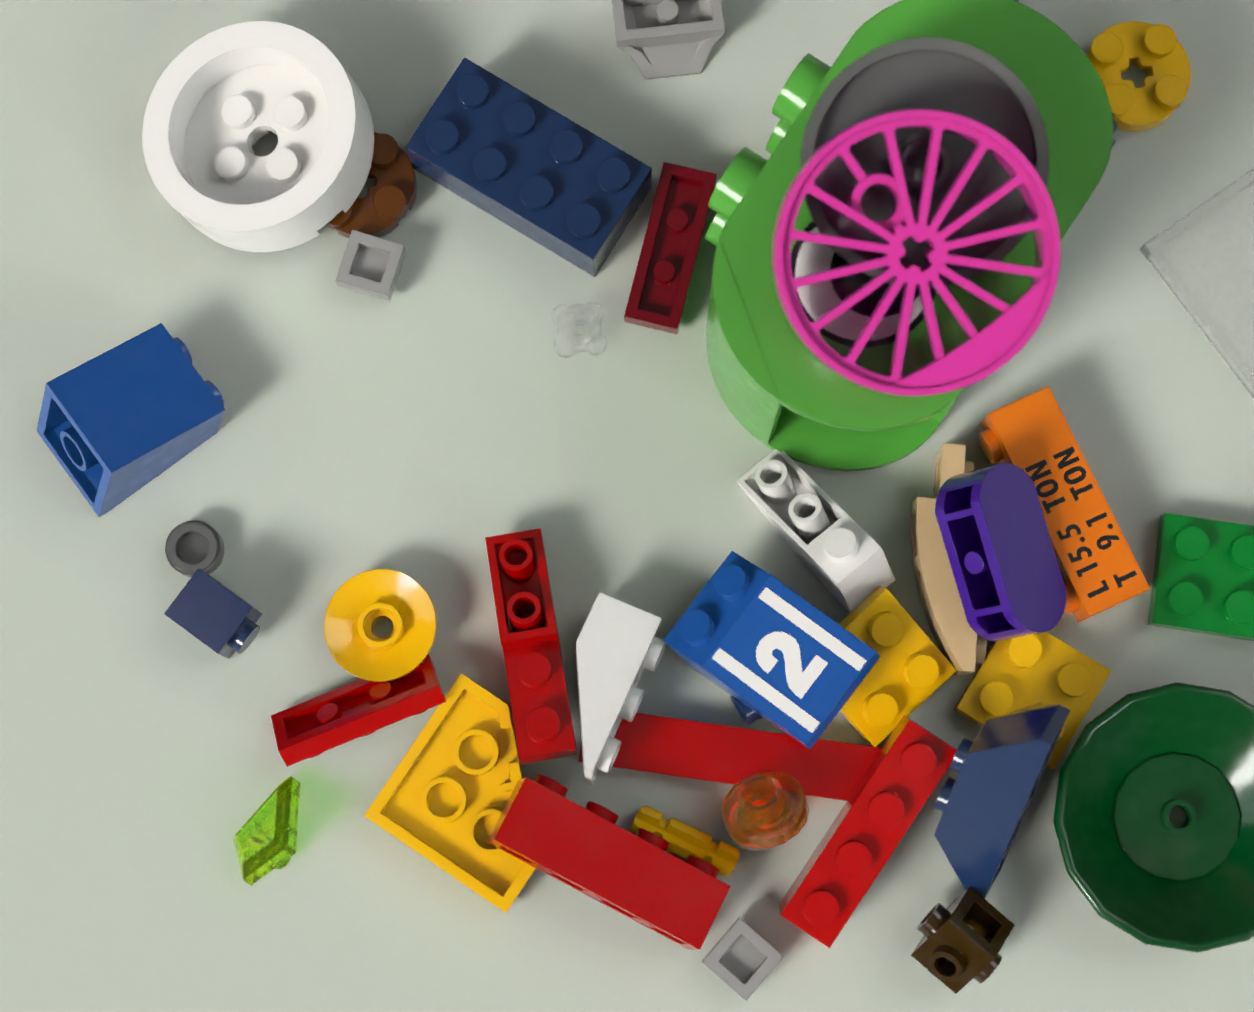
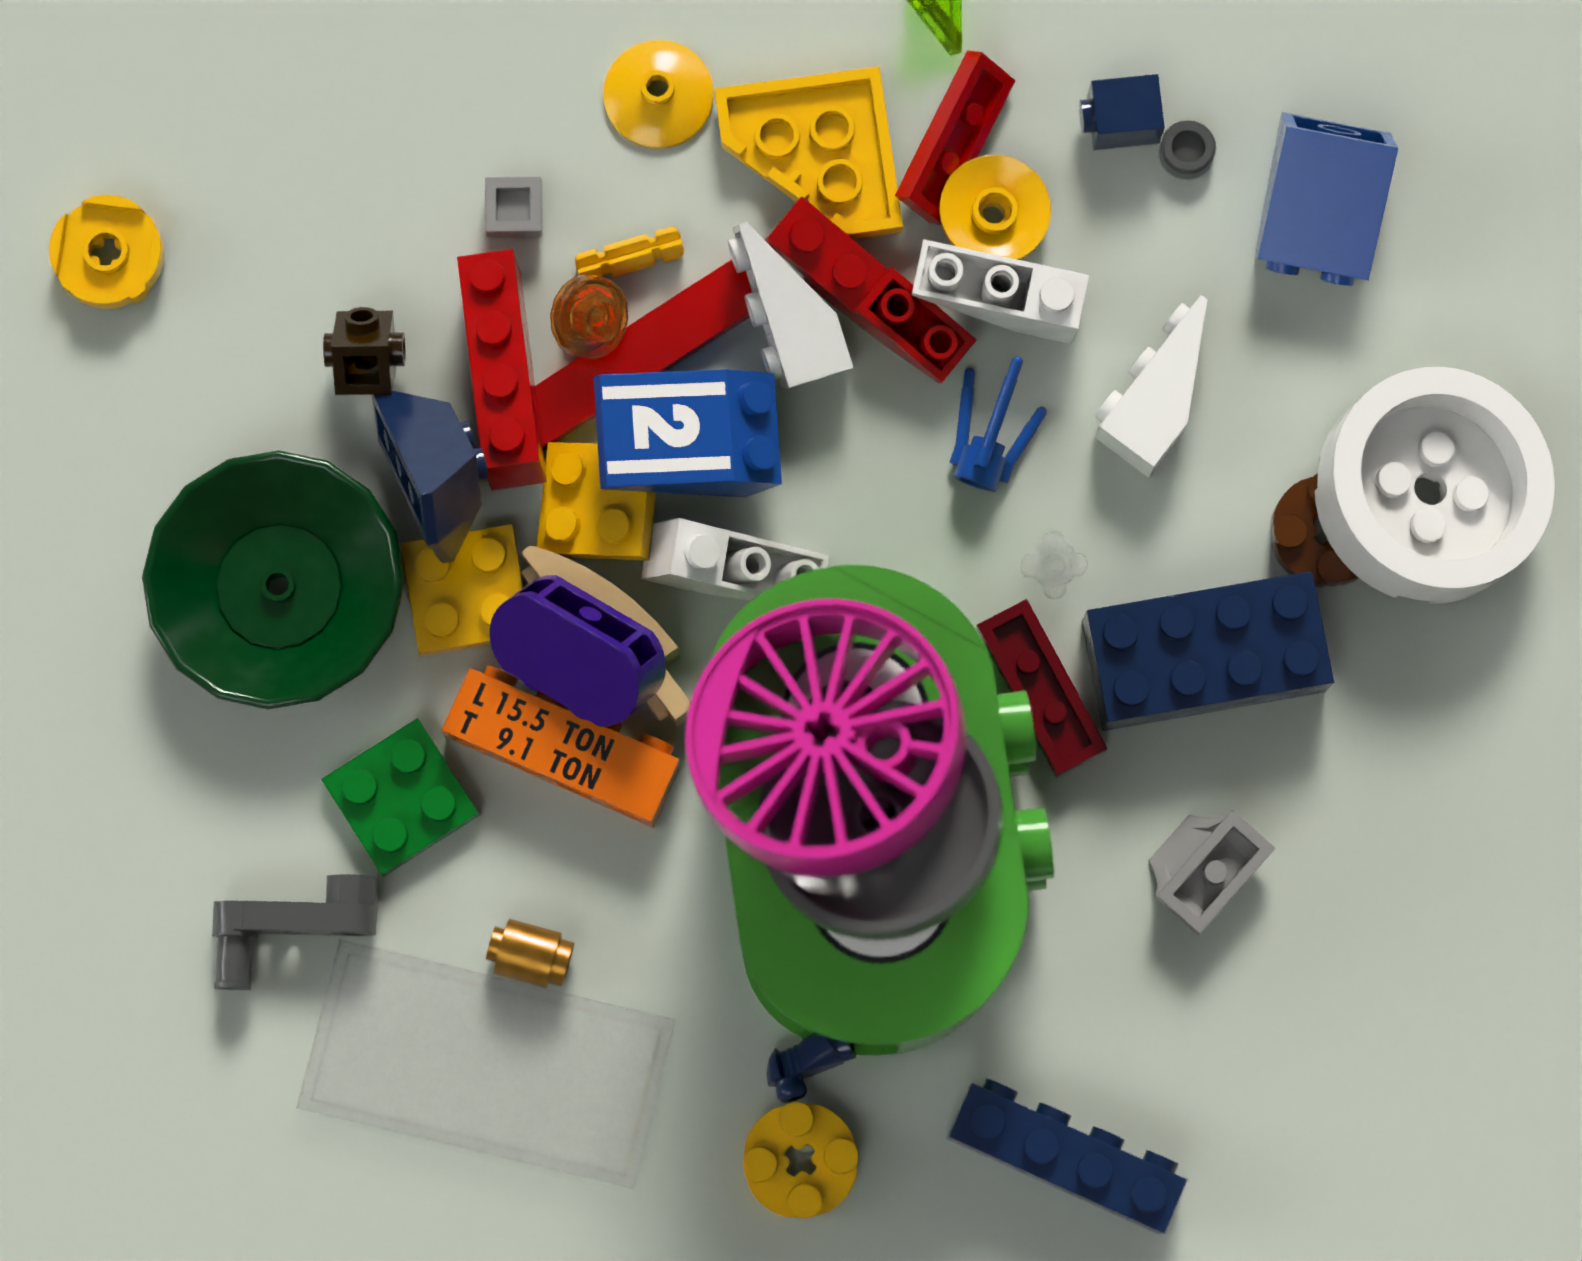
camera: 135 degrees right, 0 degrees up
light grey plate [335,230,407,301] -> none
red brick [487,774,731,950] -> none
none -> pearl gold brick [486,918,575,989]
none -> yellow dish [603,40,714,149]
none -> white slope [912,239,1089,344]
none -> blue plant [949,356,1047,492]
none -> white slope [1095,295,1208,478]

